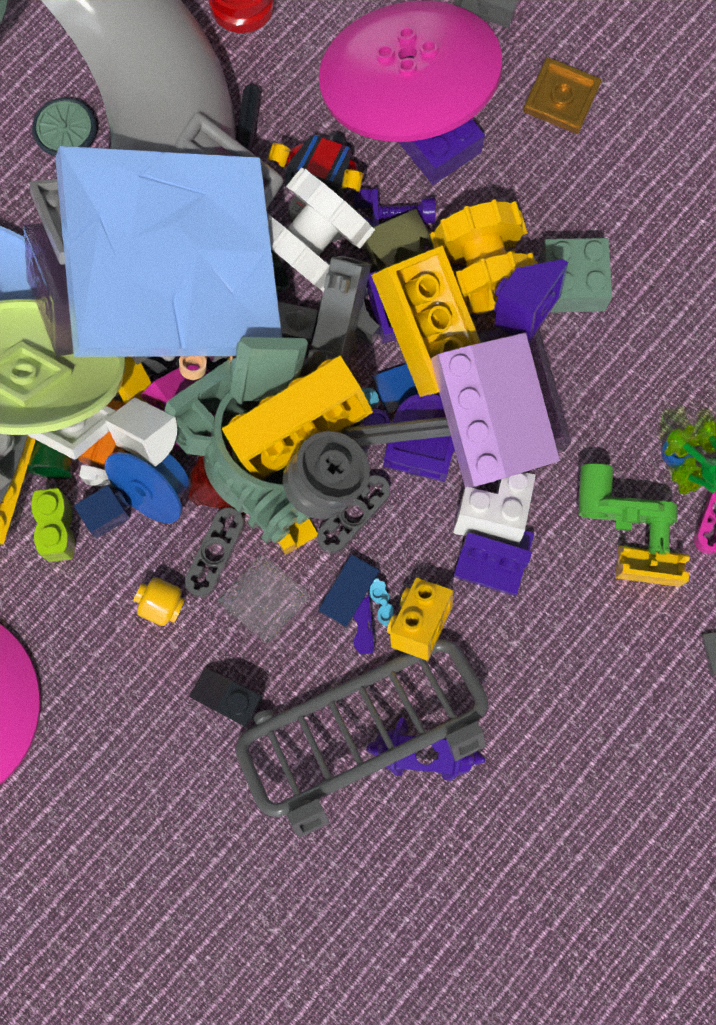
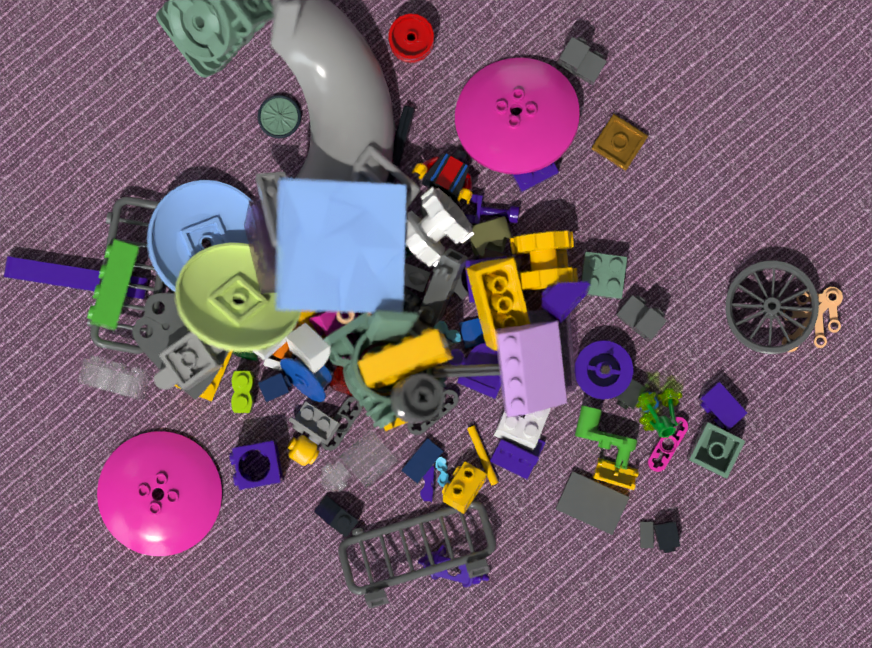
camera: 15 degrees right, 10 degrees up
none -> dark purple brick [229,440,284,490]
none -> light grey bracket [289,402,340,445]
none -> clear brick [319,460,352,492]
none -> yellow bar [467,425,499,486]
none -> dark grey tile [555,471,630,535]
none -> dark purple piece [574,341,633,399]
none -> pearl dark grey brick [614,379,646,410]
none -> dark grey brick [615,295,667,341]

